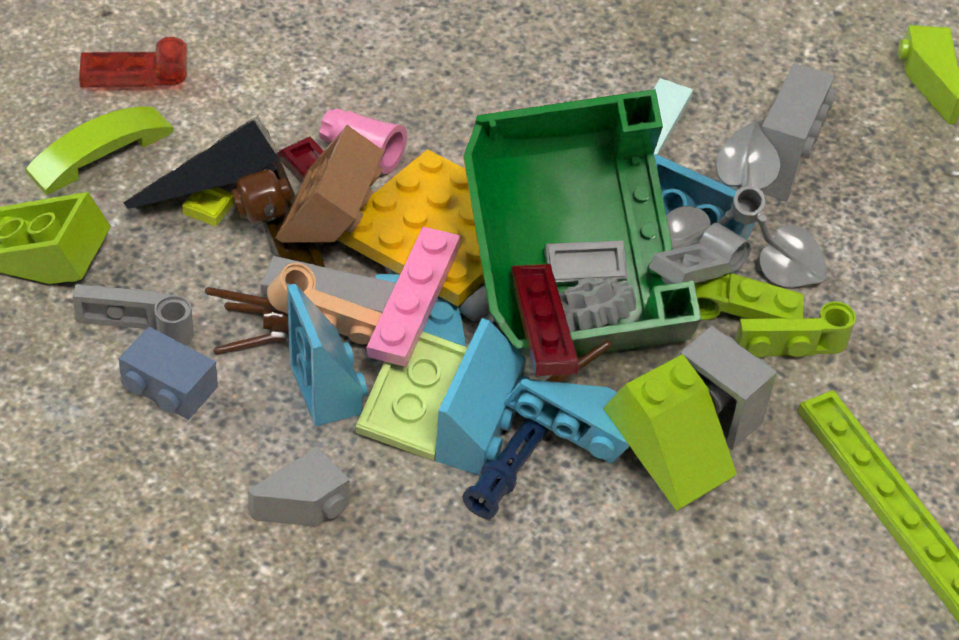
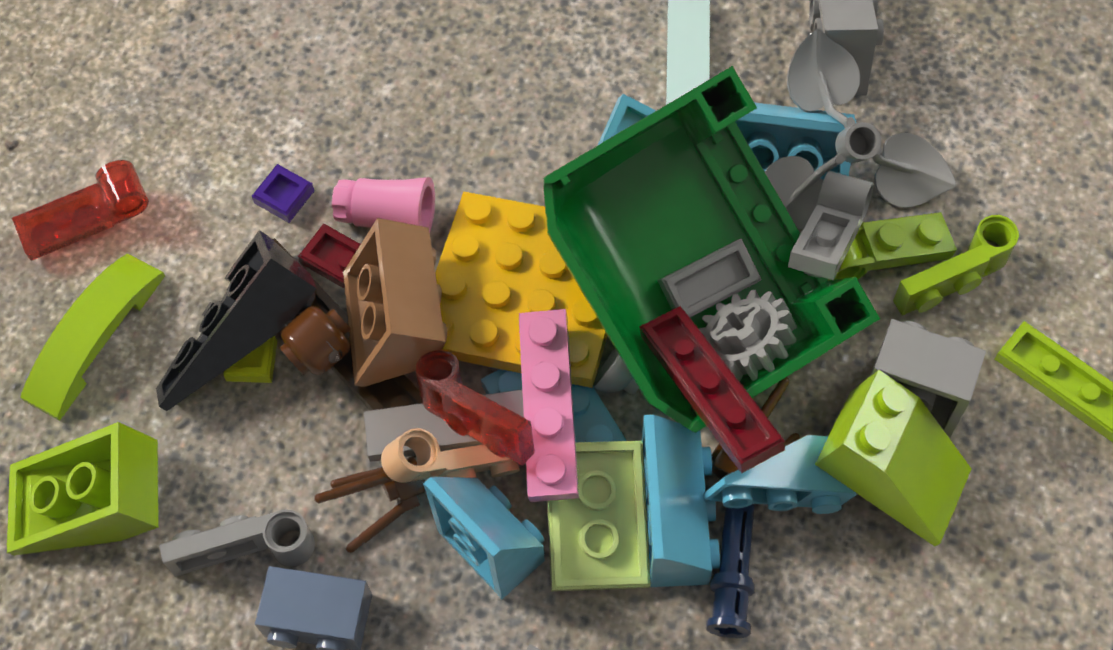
camera: 15 degrees left, 15 degrees up
none -> dark purple tile [251,164,315,223]
none -> clear red plate [416,350,535,466]

